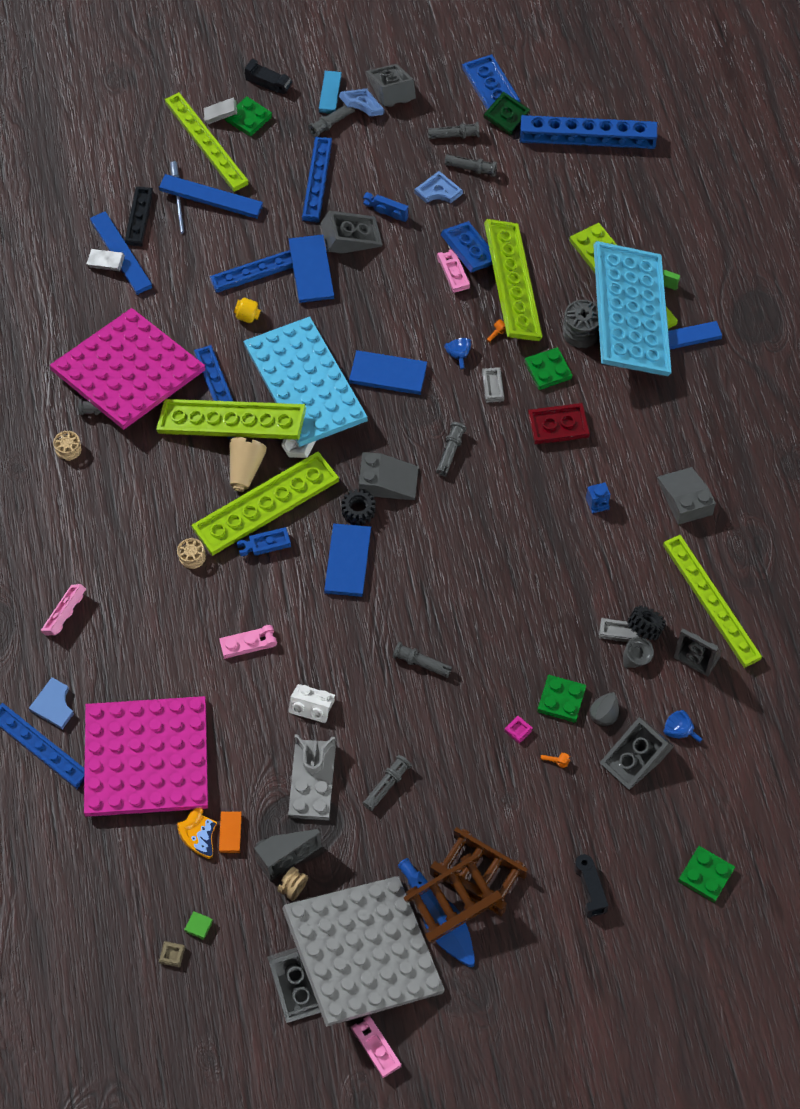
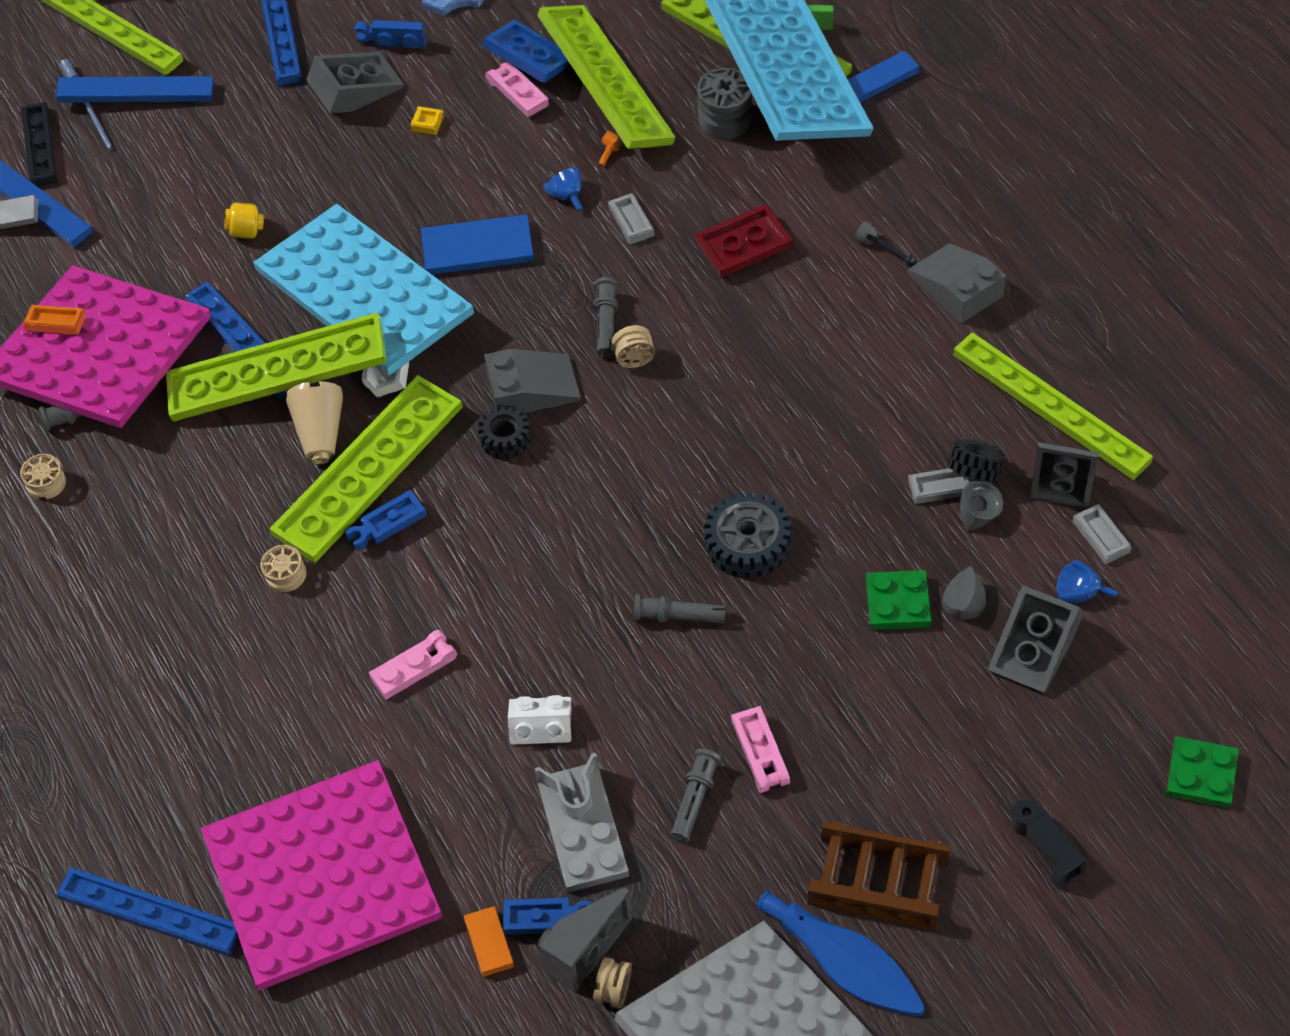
camera: 15 degrees left, 5 degrees down
medium blue tile [29,677,74,730] -> none
bright pink plate [41,584,86,636] -> none
light orange arm [177,808,217,859] -> none
blue tile [210,250,293,293] -> none
blue tile [288,235,334,303] -> none
blue tile [324,523,371,597] -> none
reddish brown fence [403,853,503,943] -> none
dark pink tile [504,716,533,744] -> none
green plate [524,347,572,390] -> none
orange hand [540,752,570,768] -> none
blue brick [586,482,610,514] -> none
none -> orange tile [23,305,86,335]
none -> yellow tile [410,106,444,135]
none -> blue plate [503,898,591,935]
none -> tan wheel [612,325,655,368]
none -> wheel [704,491,792,578]
none -> bright pink plate [731,706,790,793]
none -> hinge [854,221,915,266]
none -> light grey tile [1073,504,1132,565]

